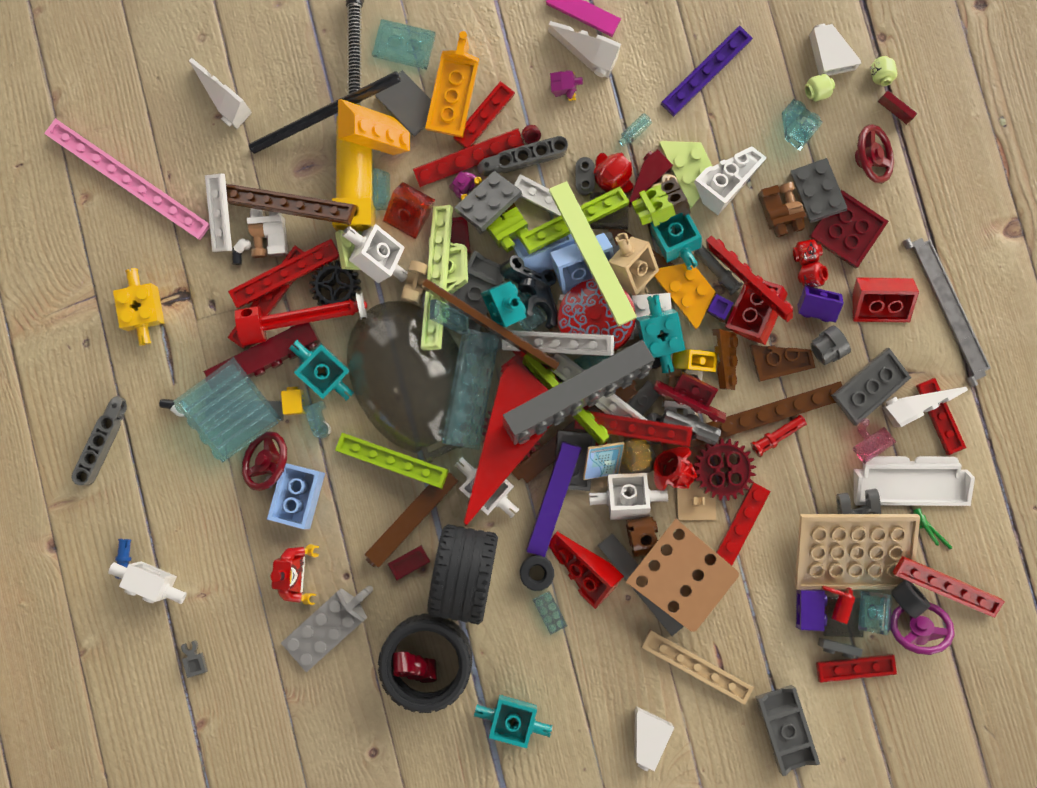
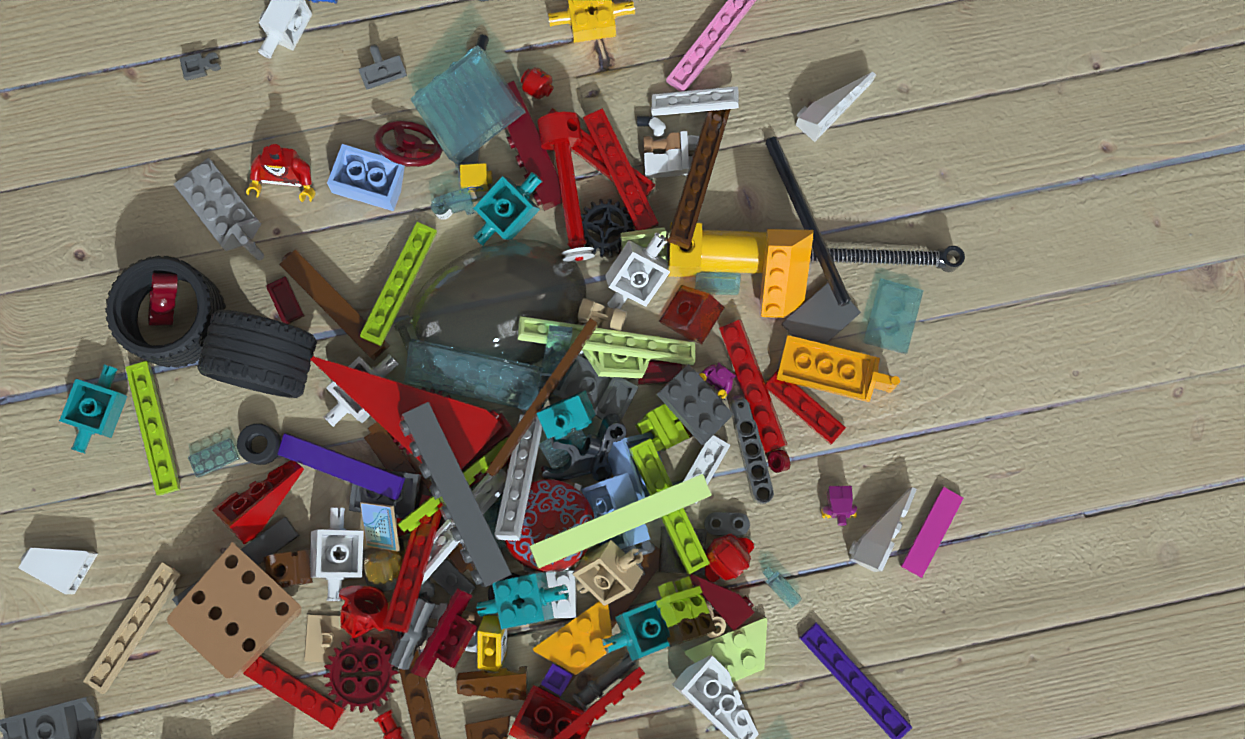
camera: 100 degrees right, 5 degrees down
none -> lime plate [125,361,181,496]
none -> dark grey plate [359,44,407,90]
none -> red head [520,67,554,100]

